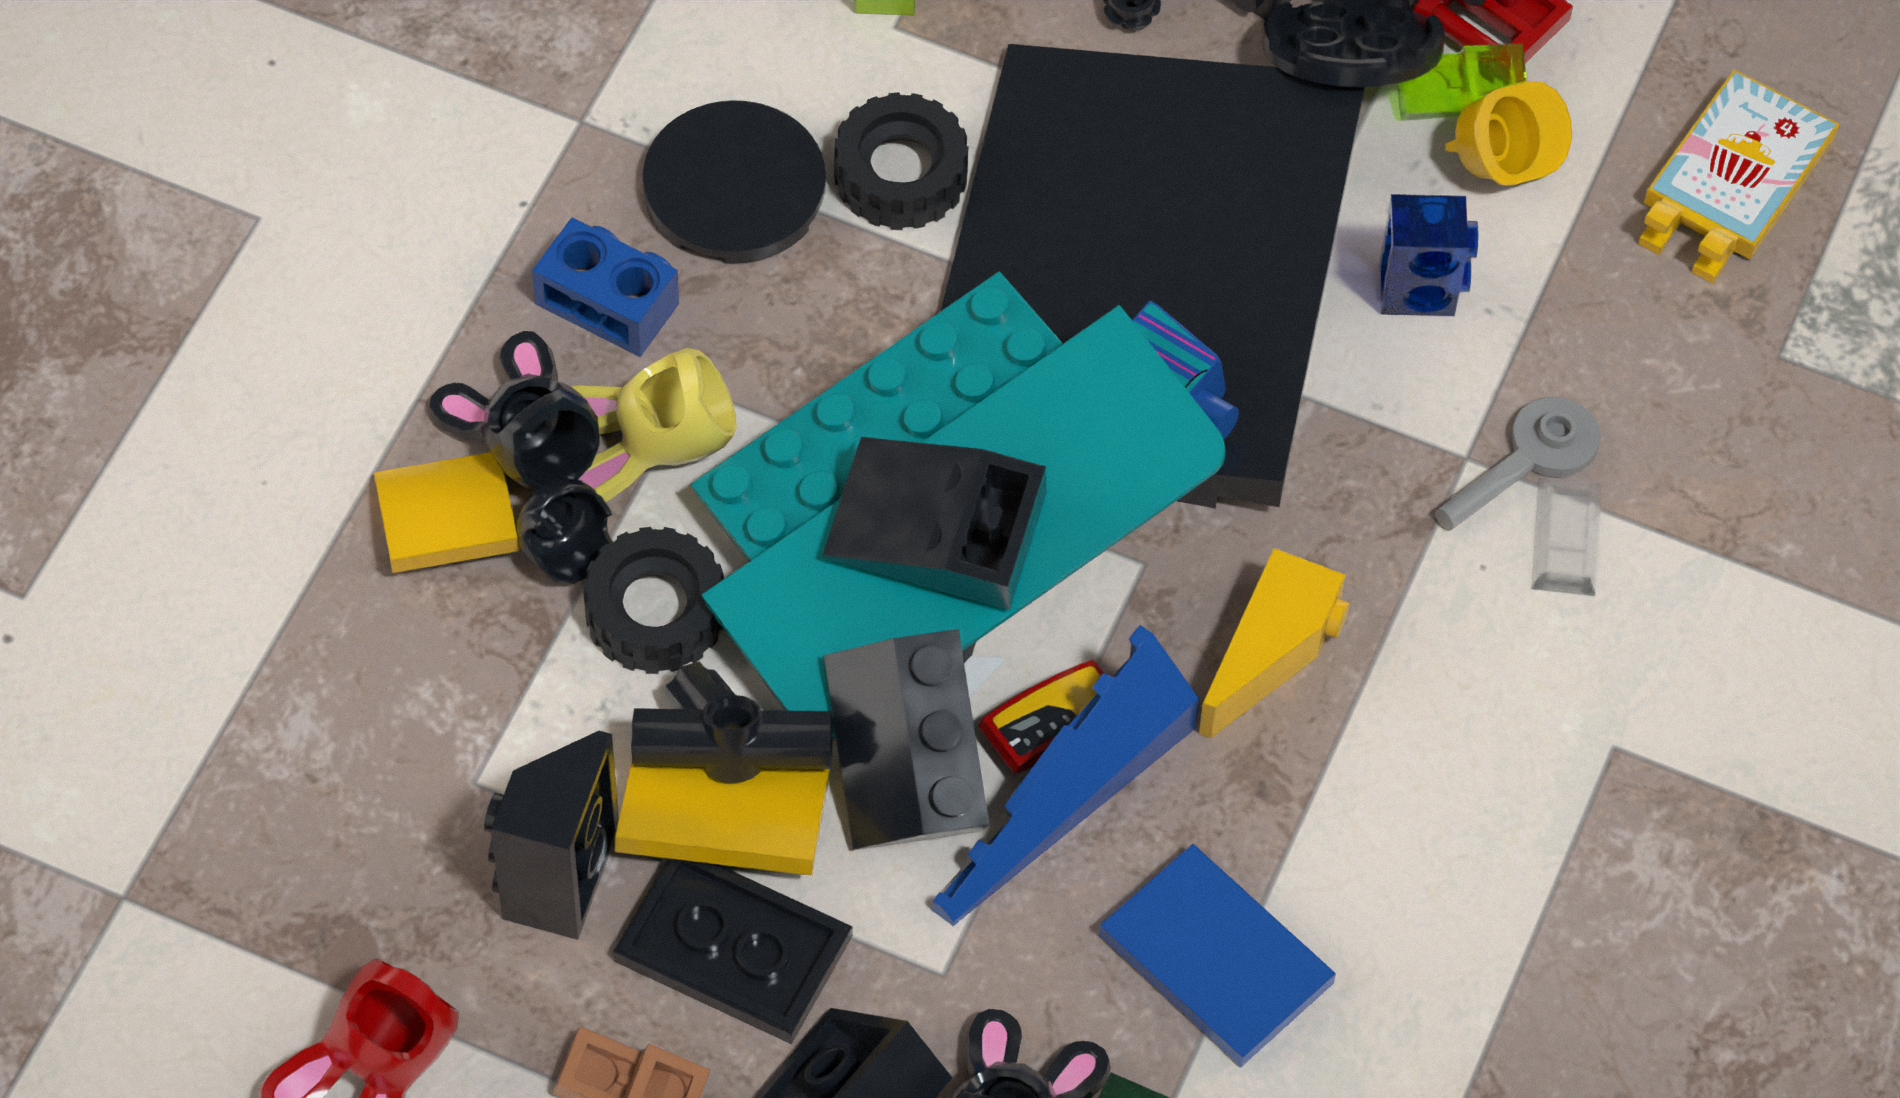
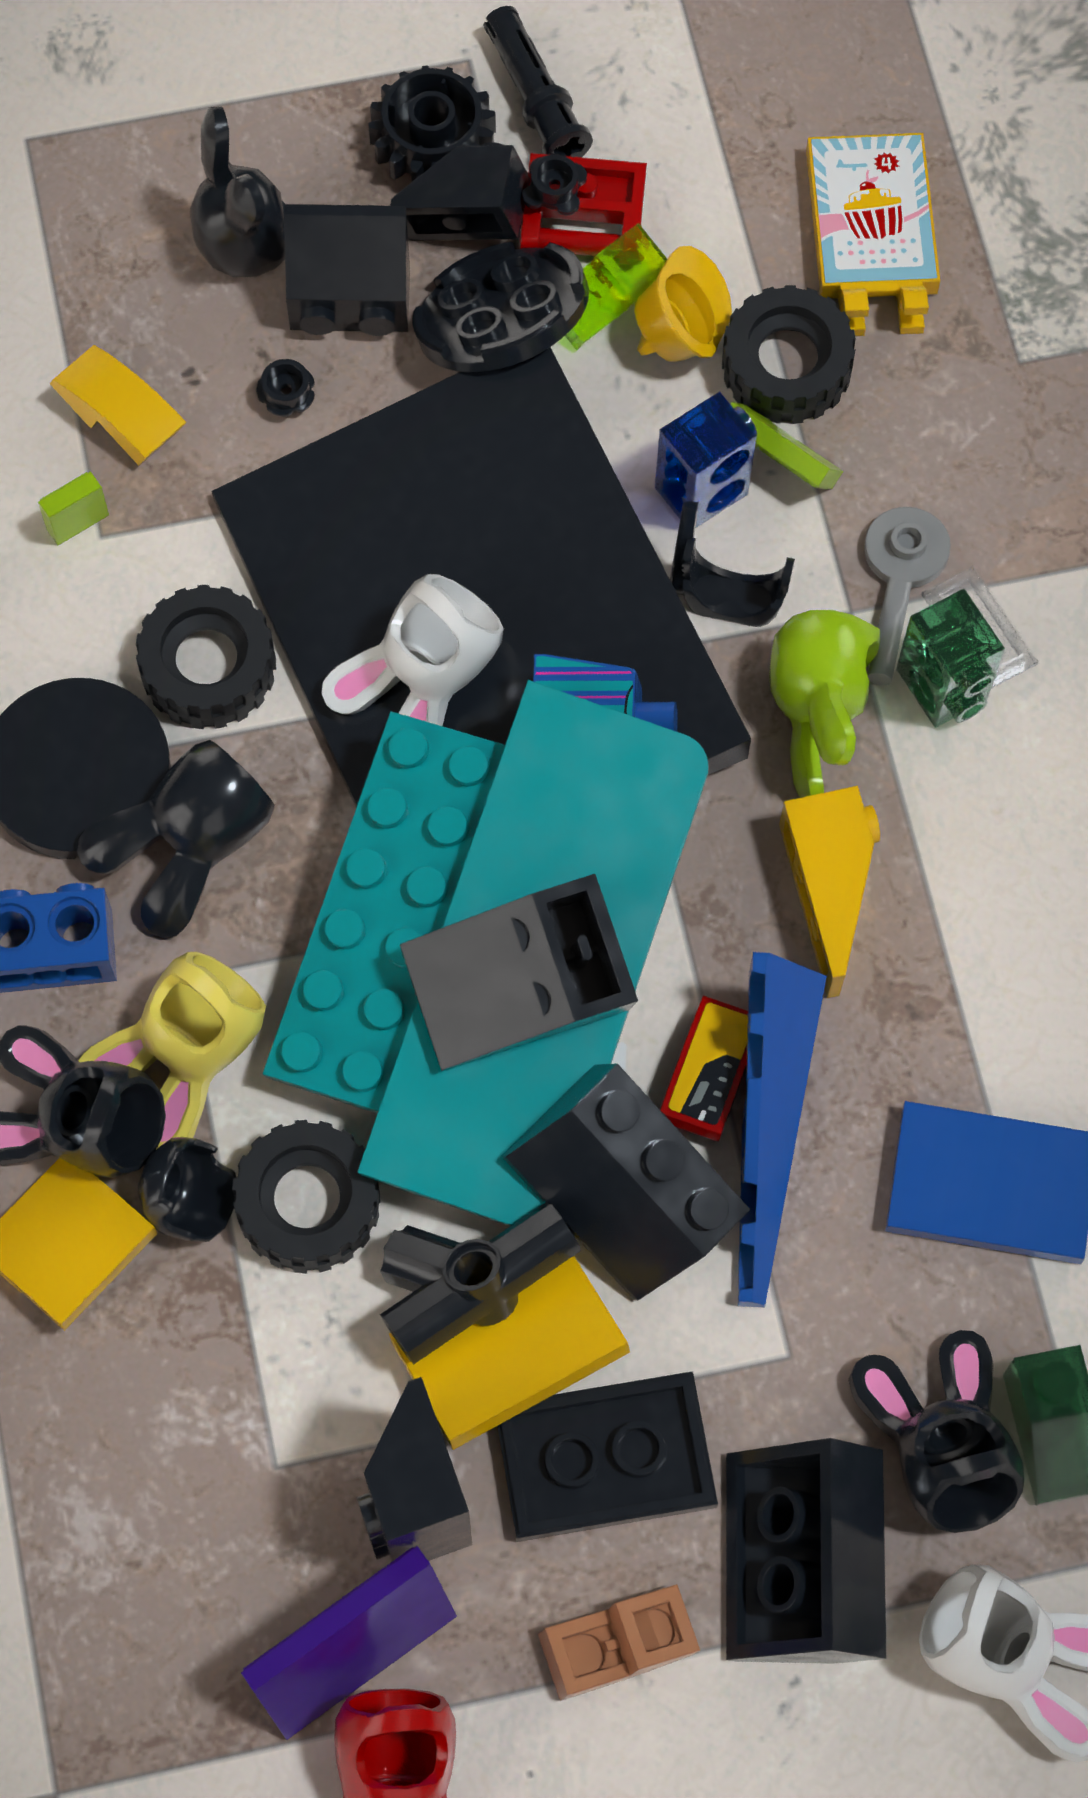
camera: 35 degrees left, 10 degrees up
none -> black piece [77,740,275,938]
none -> dark purple tile [241,1546,457,1740]
none -> white piece [322,574,504,726]
none -> black helmet [670,501,795,627]
none -> lime tile [721,402,844,490]
none -> black tyre [722,285,856,424]
none -> lime piece [769,610,880,798]
none -> clear green brick [896,588,1005,728]

